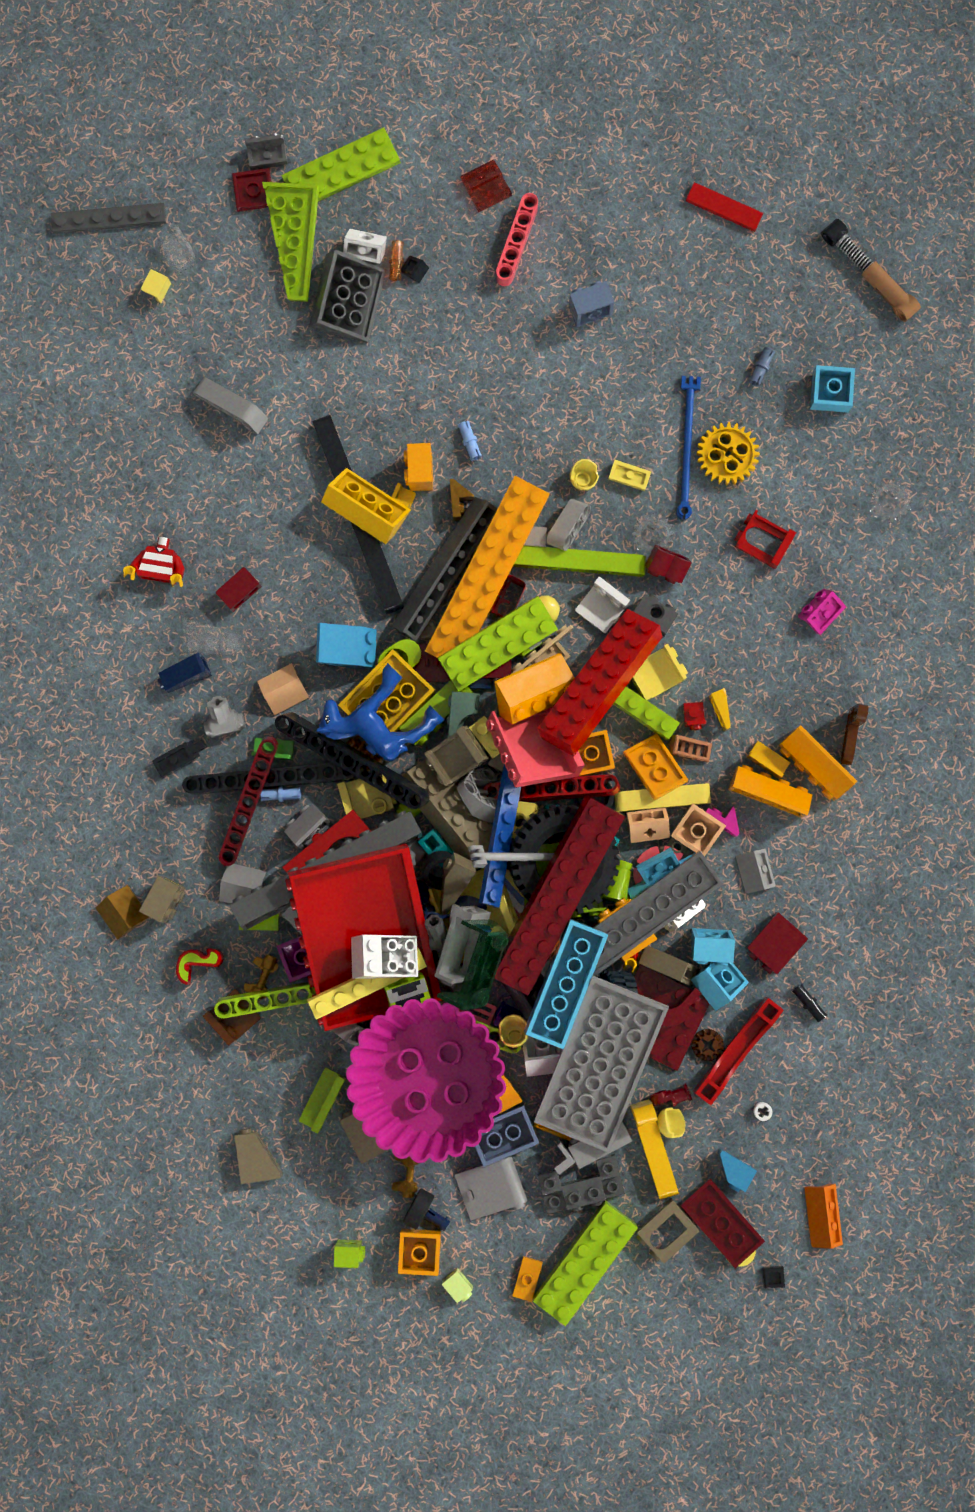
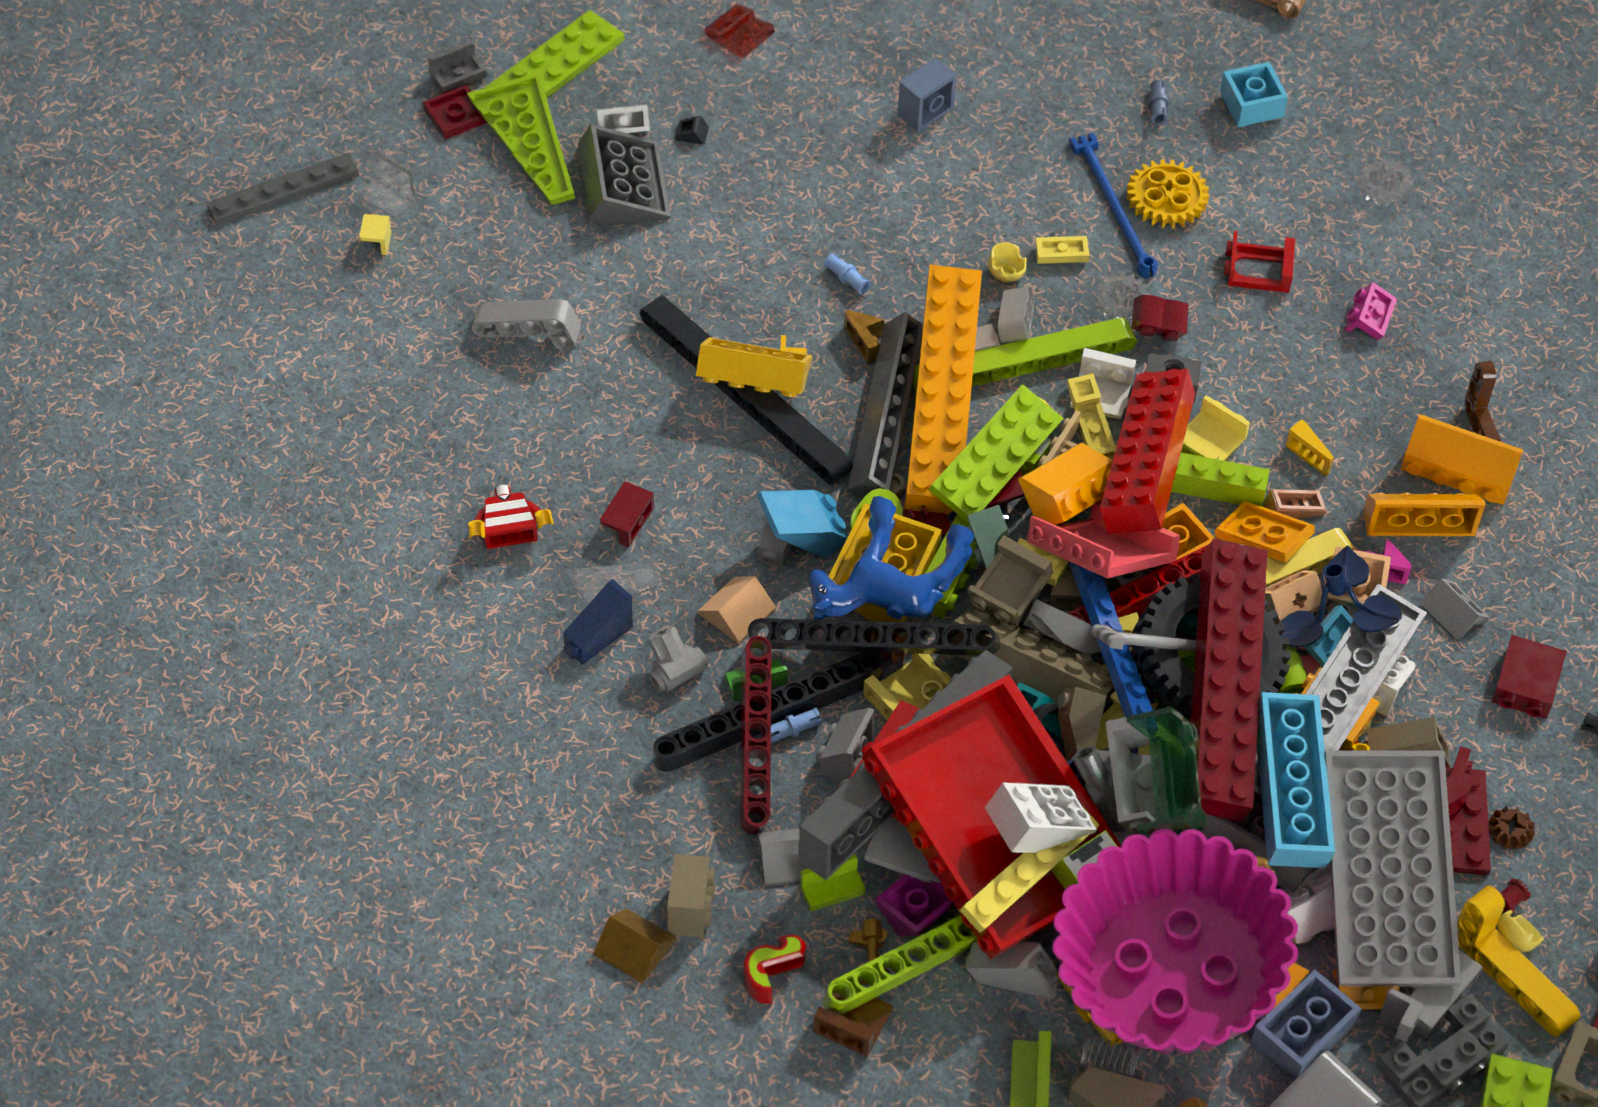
camera: 30 degrees left, 30 degrees down
black hinge [152,740,207,778] -> none
clear orange pin [389,240,404,281] -> none
light orange brick [404,443,433,491] -> none
red piece [491,575,526,618] -> none
coral beam [496,193,538,286] -> none
red bracket [683,702,706,730] -> none
medium azure slope [691,928,735,965] -> none
medium azure slope [691,962,749,1011] -> none
red arch [693,997,784,1106] -> none
yellow panel [747,741,791,779] -> none
none -> light yellow slope [1067,373,1117,460]
none -> dark blue plant [1279,545,1402,647]

